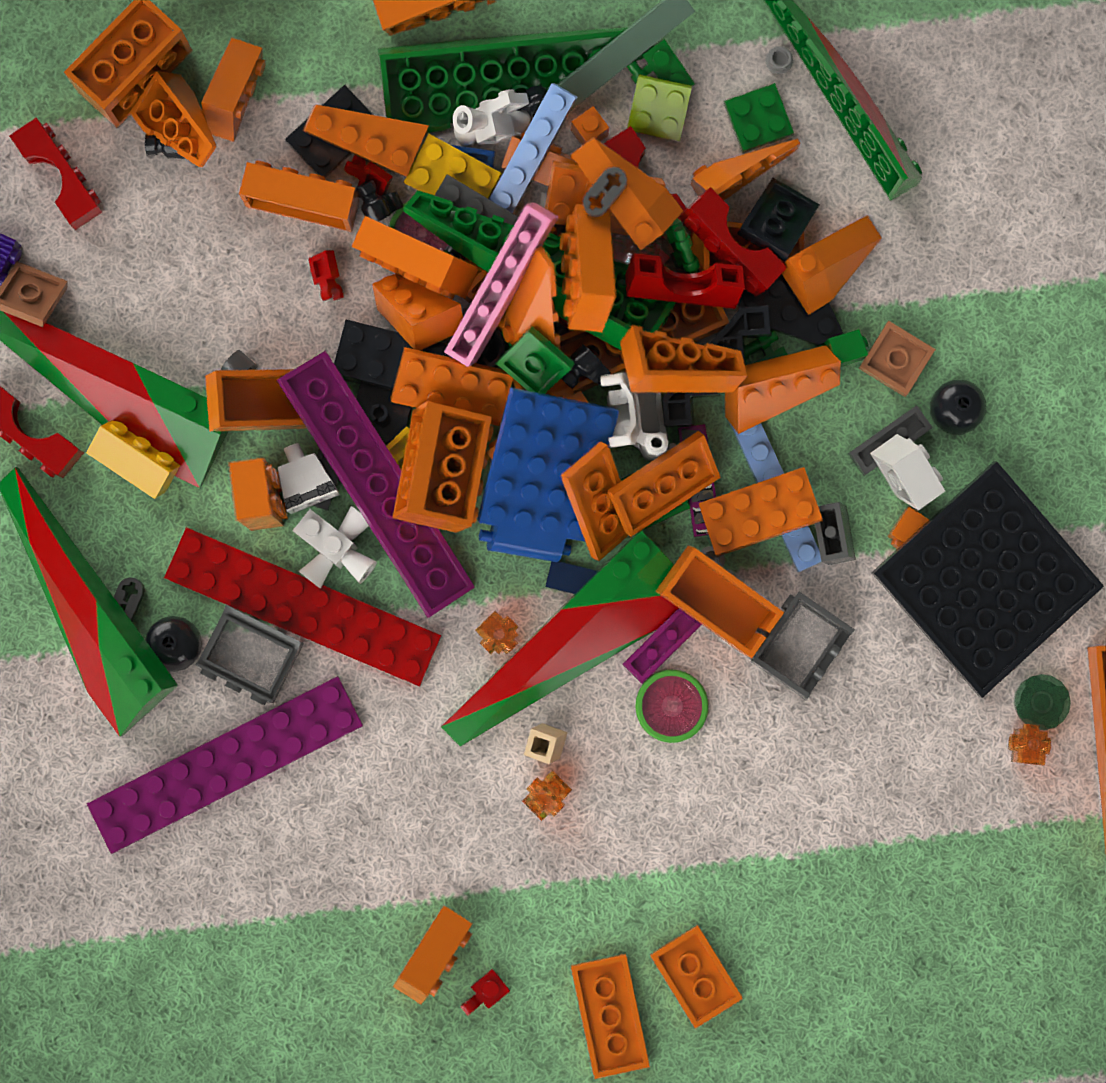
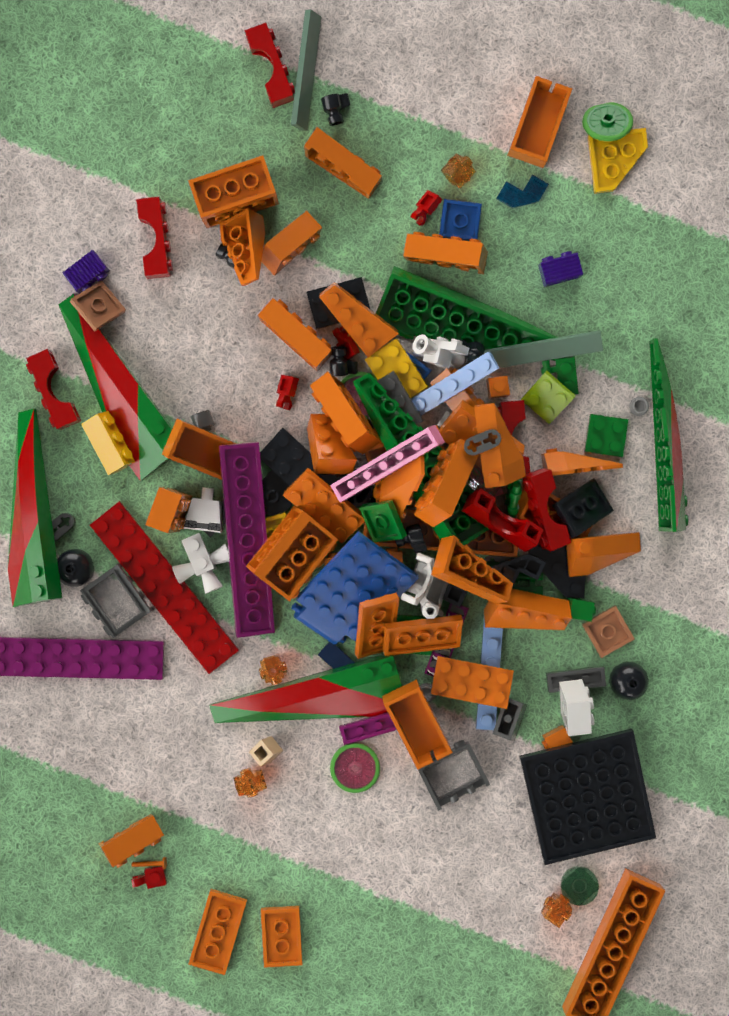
camera: 30 degrees right, 5 degrees up
none -> orange pin [131,857,167,869]

